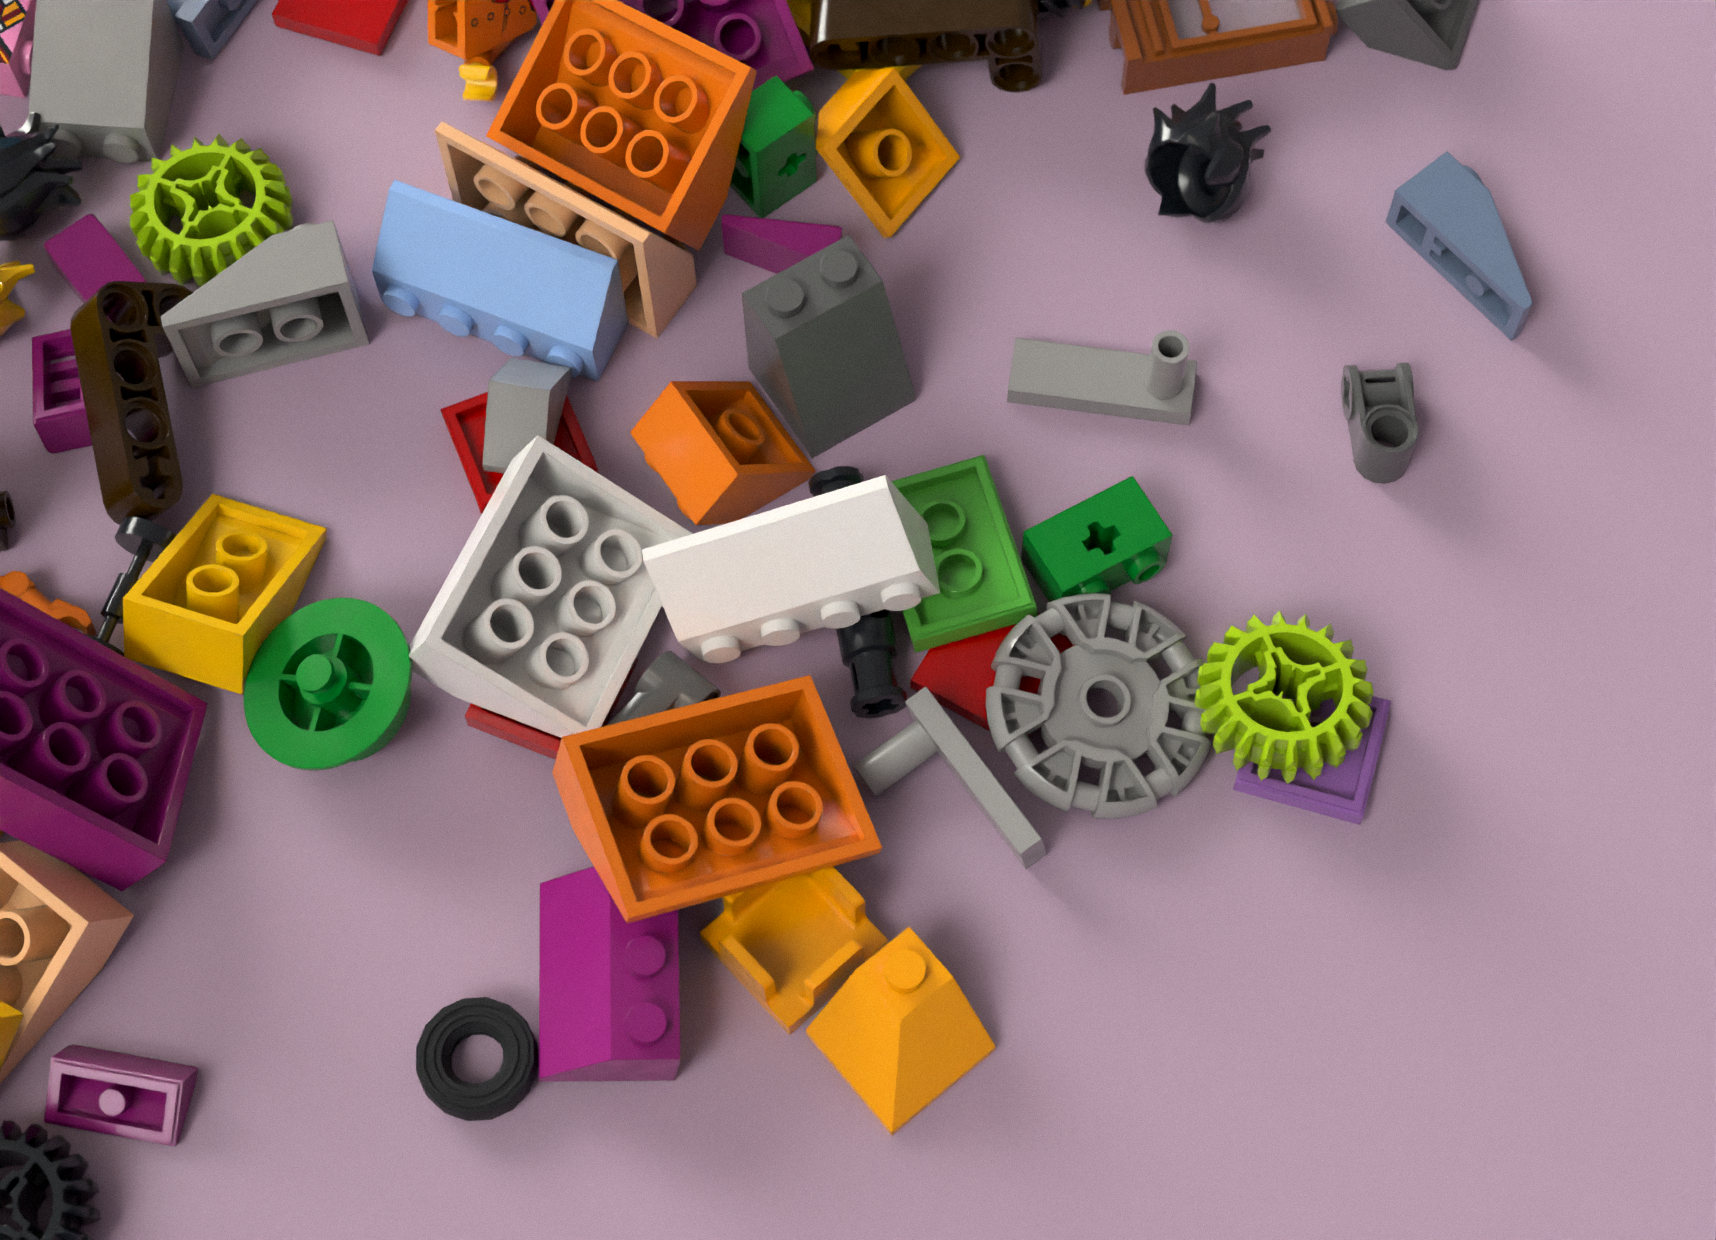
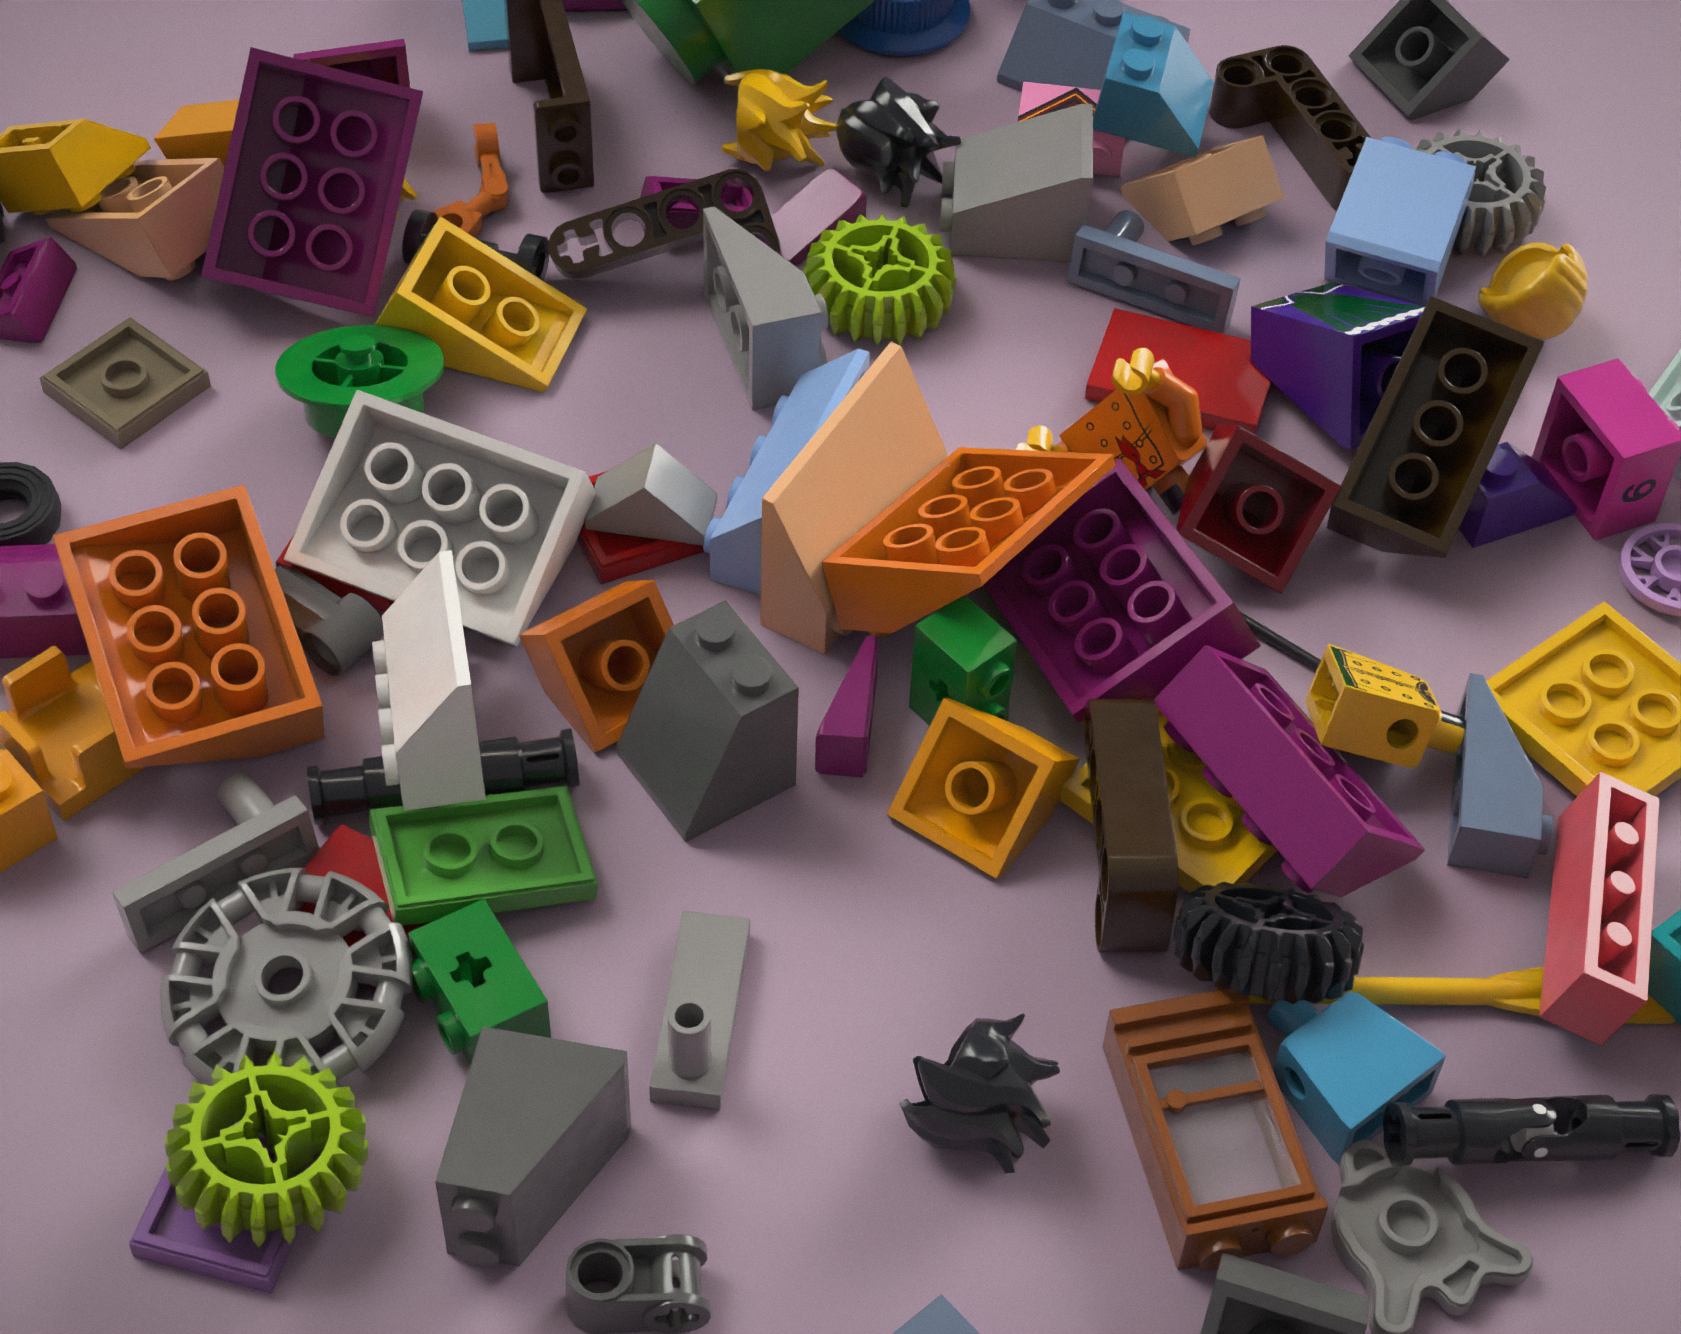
camera: 85 degrees right, 15 degrees down
none -> dark tan tile [39,317,211,449]
none -> dark grey slope [435,1026,631,1267]

